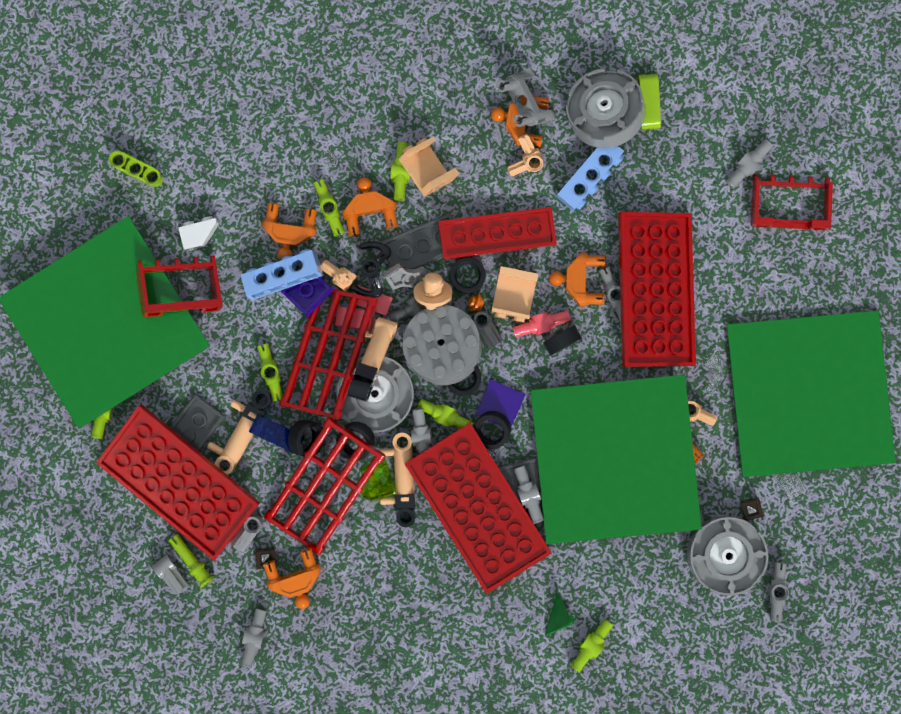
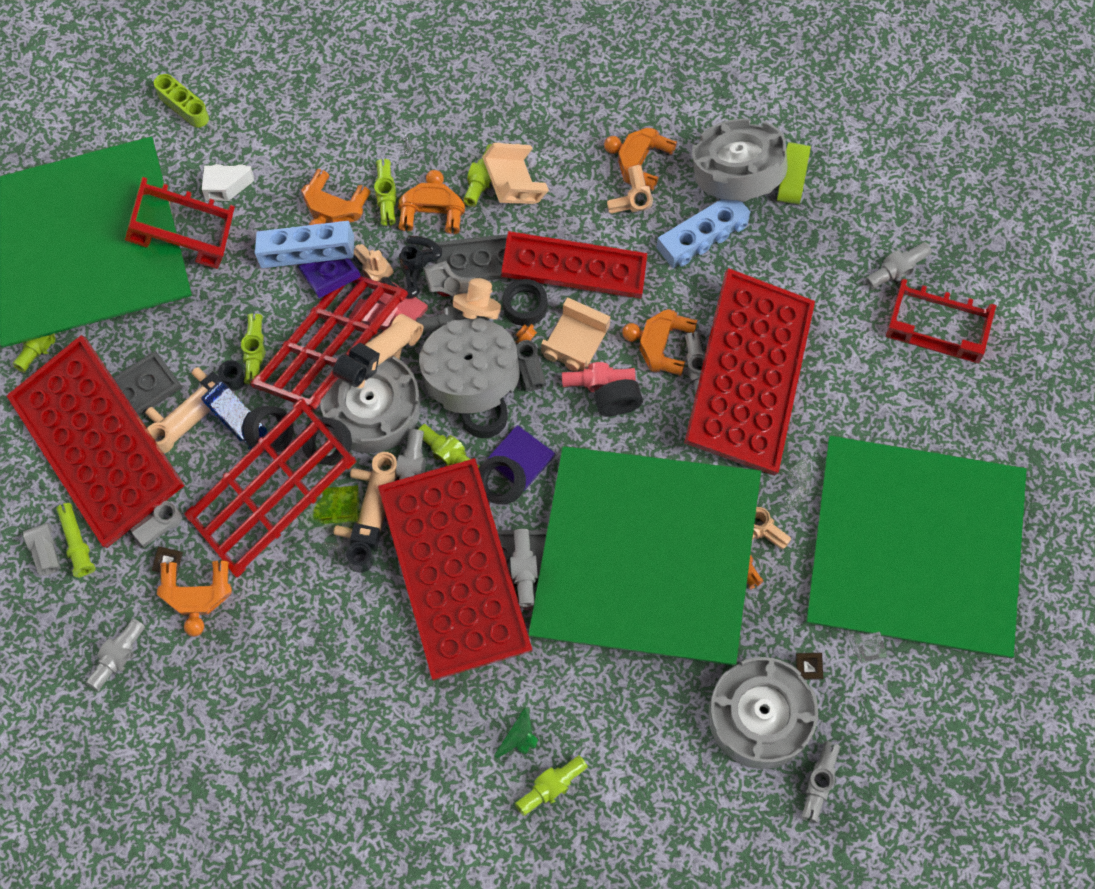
camera: 15 degrees right, 20 degrees down
light grey connector [496,67,557,127] -> none

